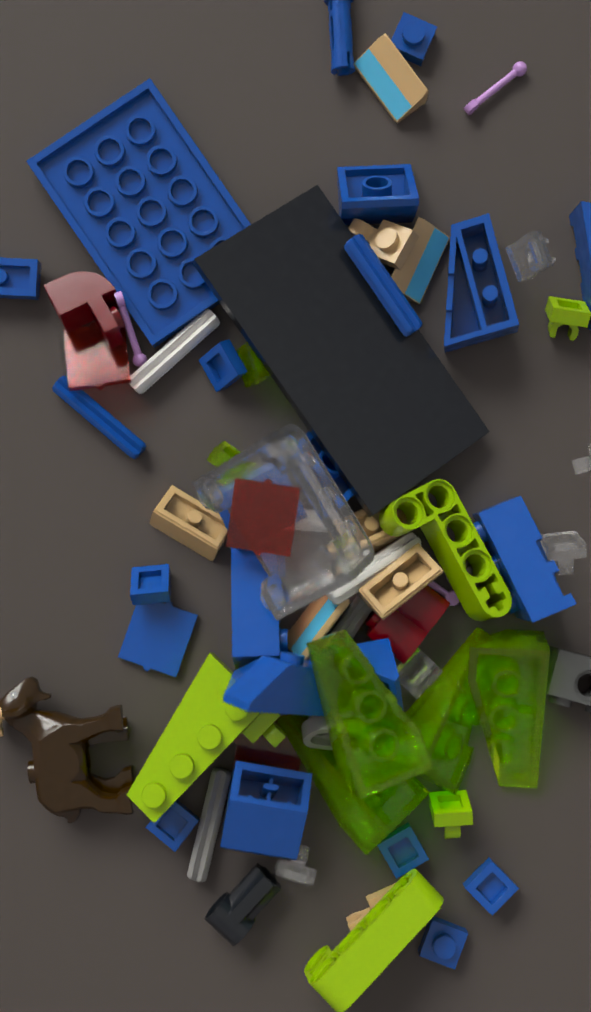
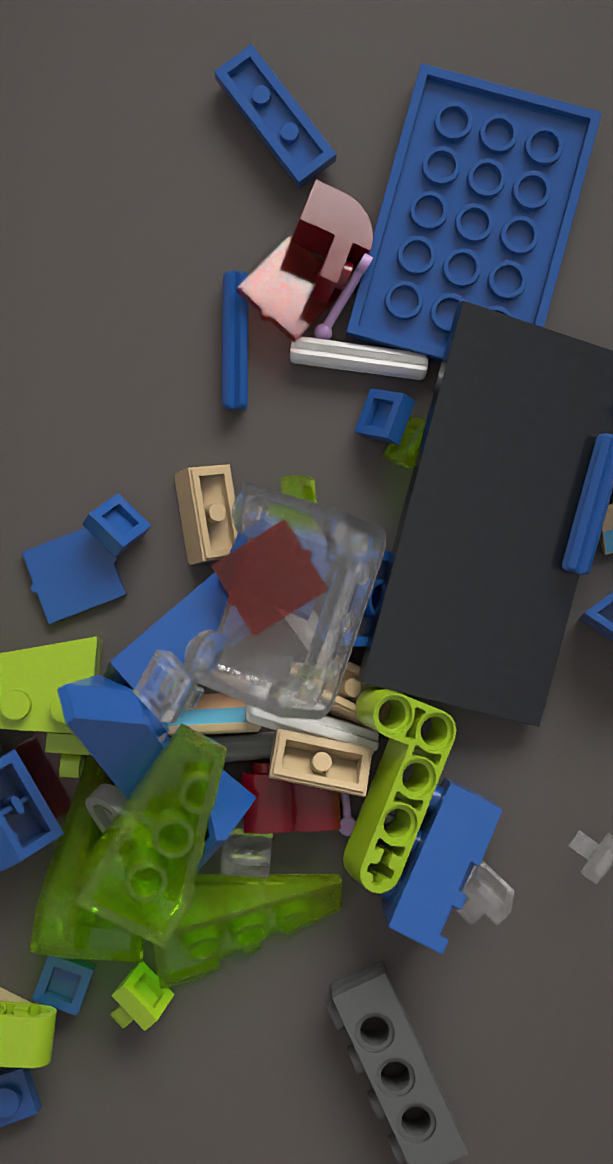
camera: 50 degrees right, 0 degrees up
blue plate [463,857,519,916] -> none
clear neon green wedge [467,629,550,788] -> none
none -> clear tile [133,649,204,723]

